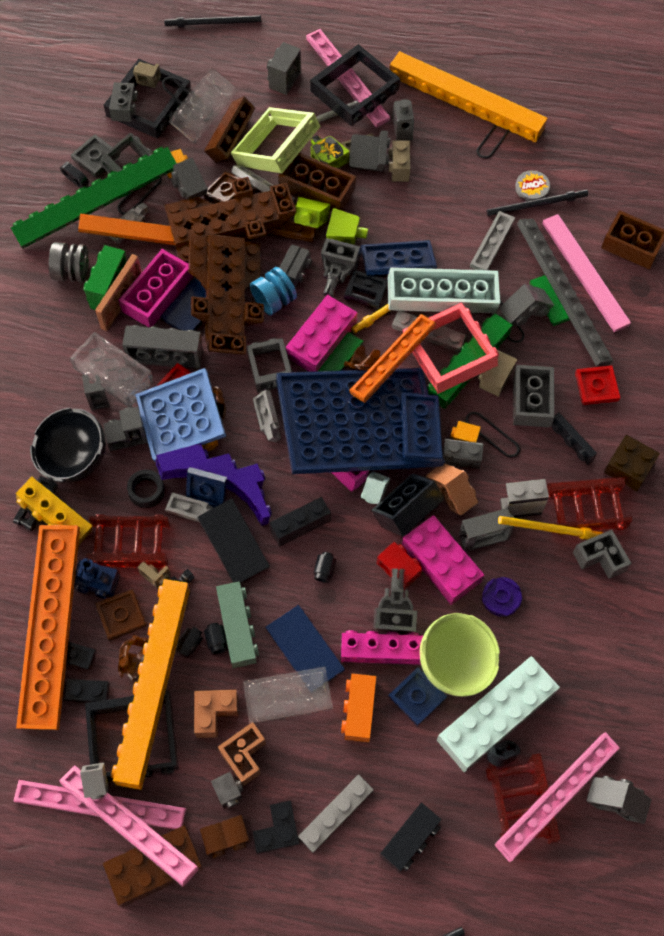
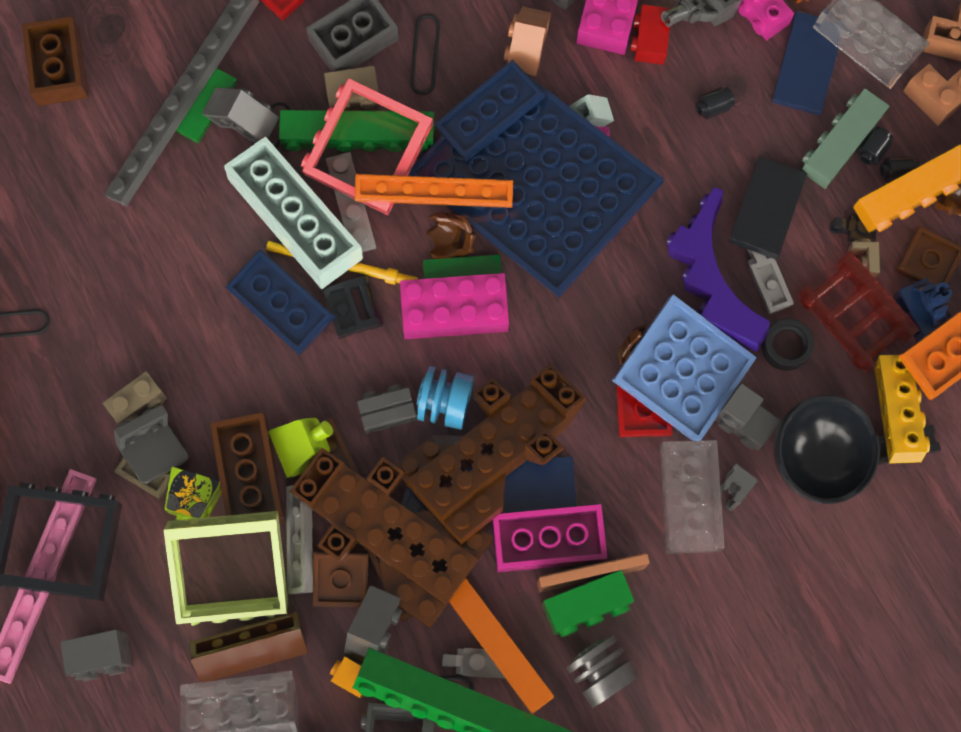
camera: 130 degrees left, 10 degrees up
dark grey brick [122,325,203,369] -> none
dark blue plate [186,467,227,507] -> none
dark grey window [247,338,292,393] -> none
light grey hinge [253,390,281,442] -> none
black brick [269,497,331,547] -> none
light grey bar [316,100,359,123] -> none
dark grey brick [321,238,361,298] -> none
lime torso [326,208,368,245] -> none
black brick [371,473,445,537] -> none
dark grey torso [392,99,414,141] -> none
dark grey brick [443,439,483,469] -> none
light orange brick [450,421,480,443] -> none
light grey plate [470,211,515,270] -> none
black bar [486,190,588,216] -> none
tile [515,171,550,201] -> none
bright pink tile [542,214,631,333] -> none

